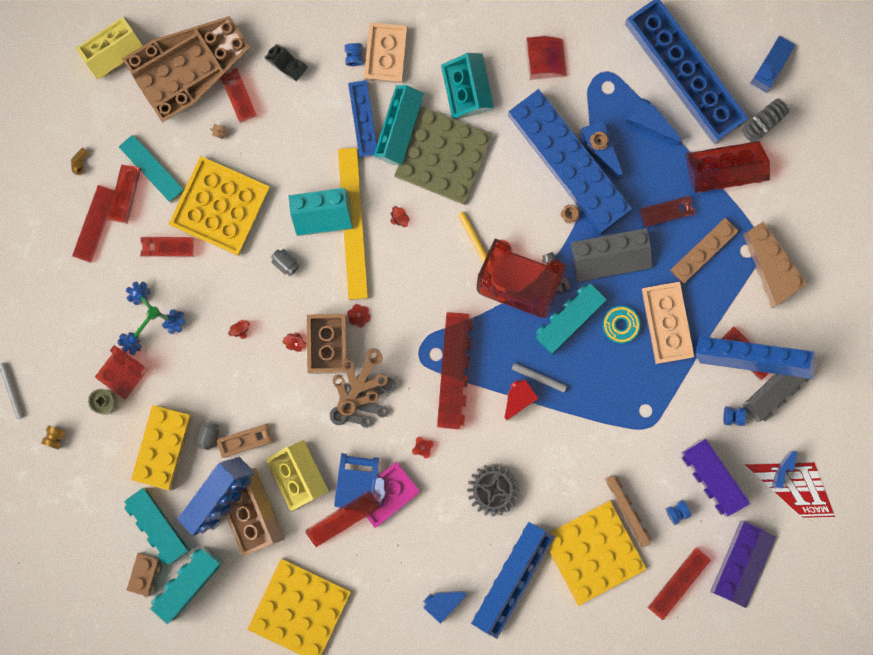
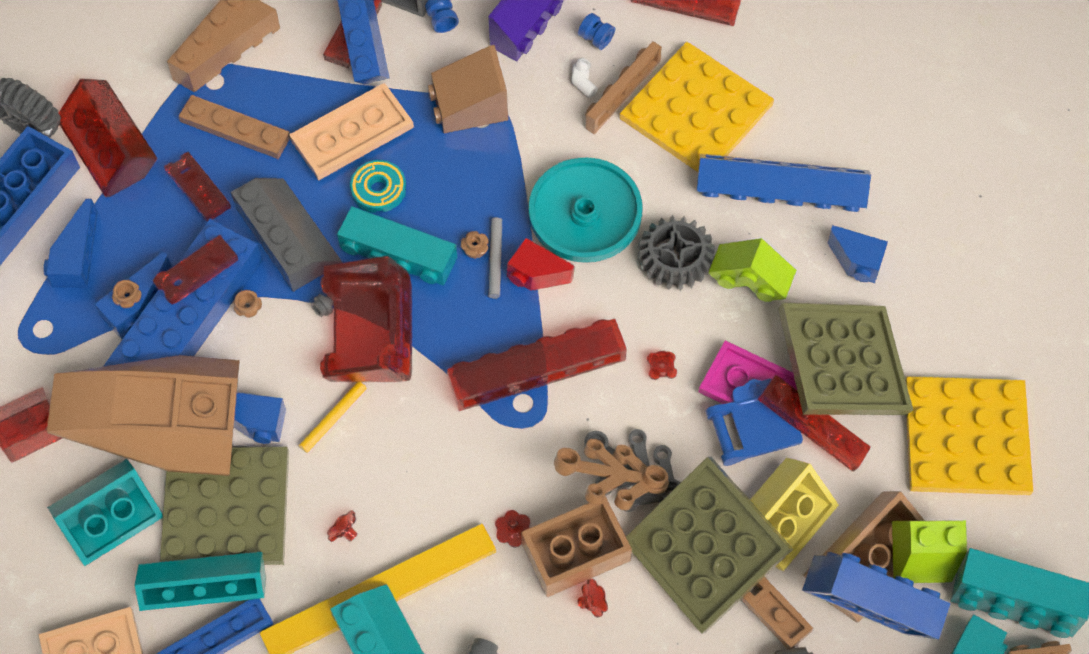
camera: 110 degrees left, 20 degrees down
none -> medium nougat wedge [47,355,240,476]
none -> clear red plate [153,235,238,304]
none -> blue slope [234,393,286,444]
none -> medium nougat slope [427,45,508,133]
none -> medium nougat plate [461,231,489,259]
none -> teal dish [529,157,643,263]
none -> white arm [571,58,598,98]
none -> olive plate [626,457,793,634]
none -> lime brick [708,238,797,302]
none -> olive plate [778,303,913,415]
none -> lime slope [892,520,967,583]

